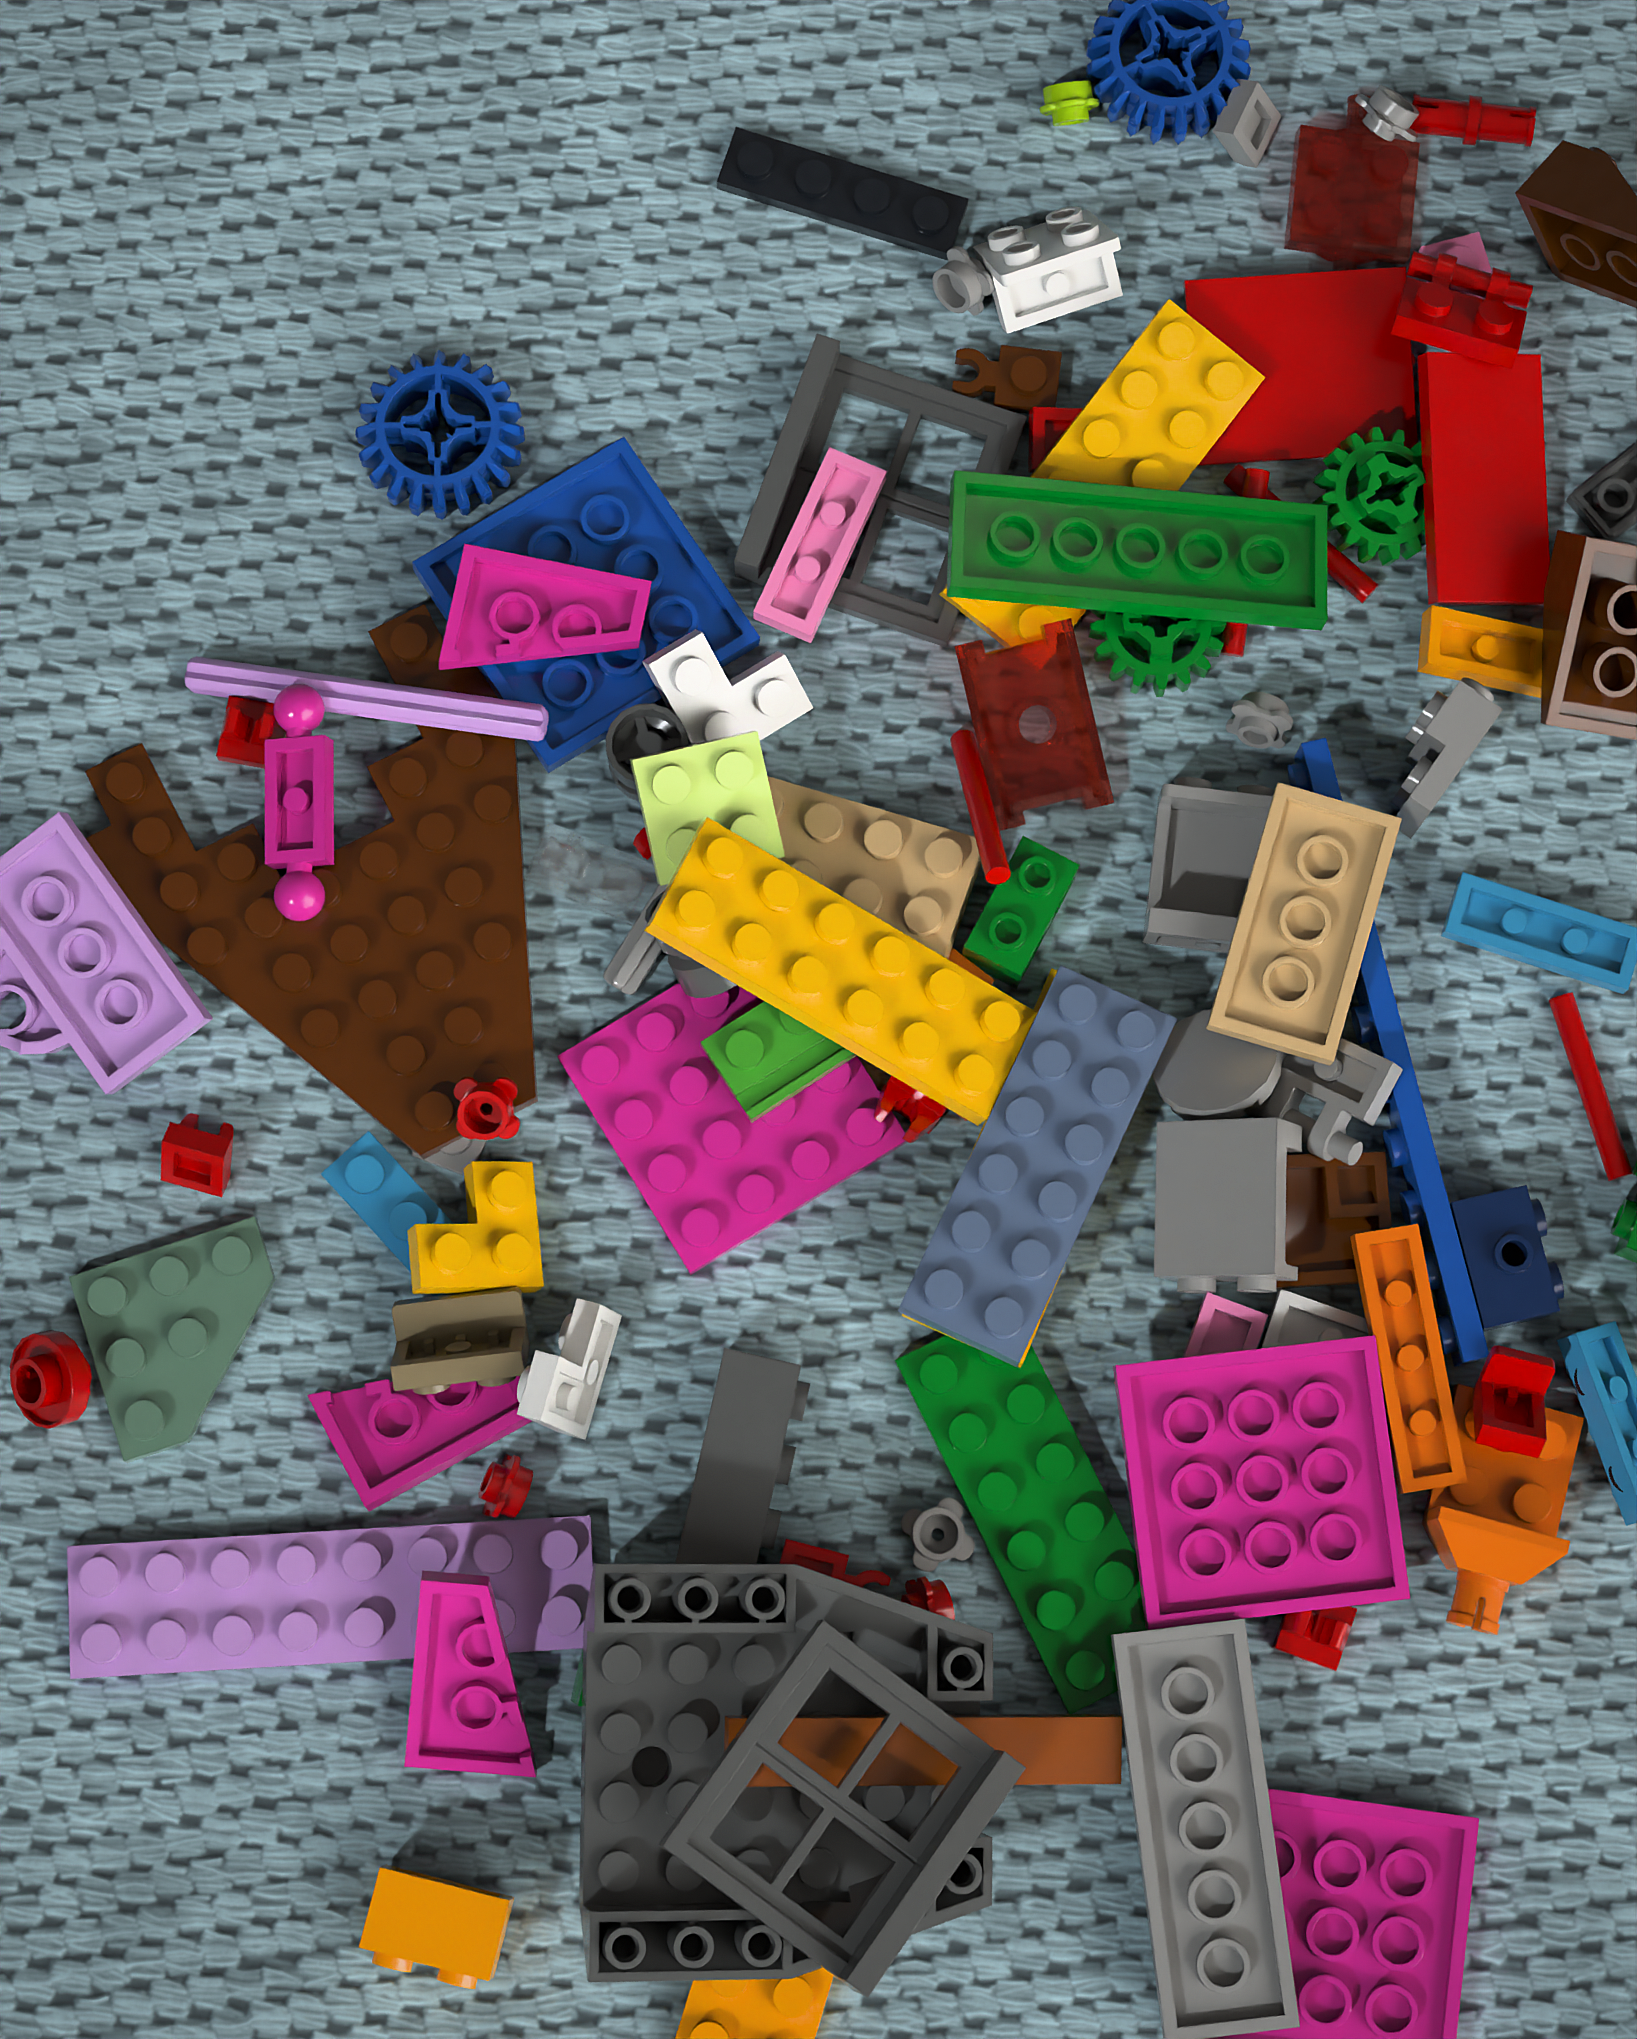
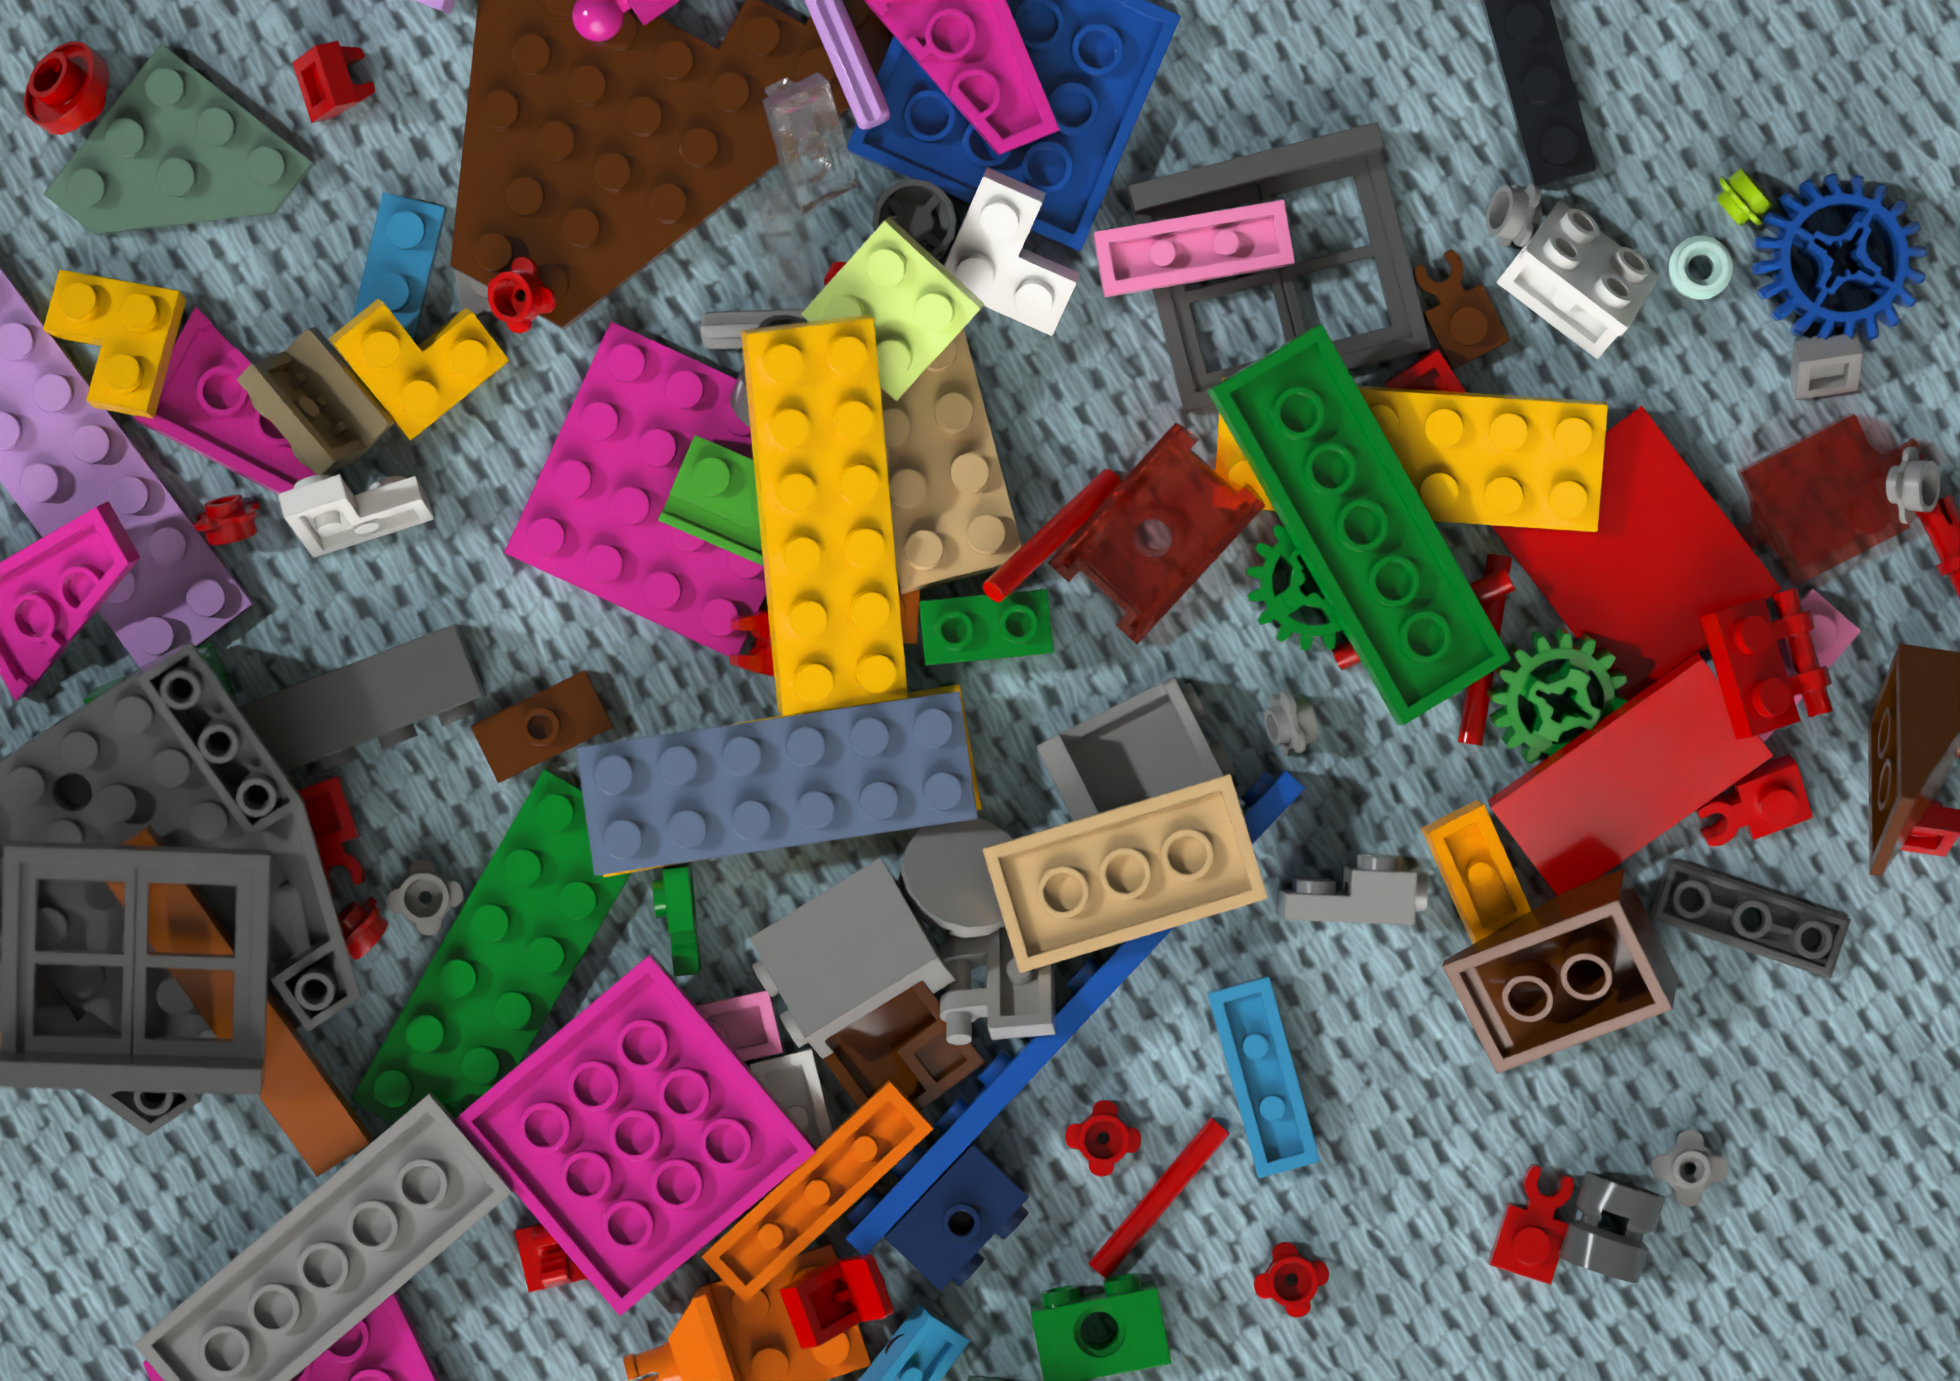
camera: 60 degrees right, 10 degrees up
none -> yellow plate [43,269,187,419]
none -> reddish brown plate [470,670,614,783]
none -> green plate [652,862,702,977]
none -> clear hinge [762,72,858,214]
none -> red plate [1065,1100,1141,1176]
none -> light aqua plate [1668,236,1733,300]
none -> red plate [1695,754,1813,847]

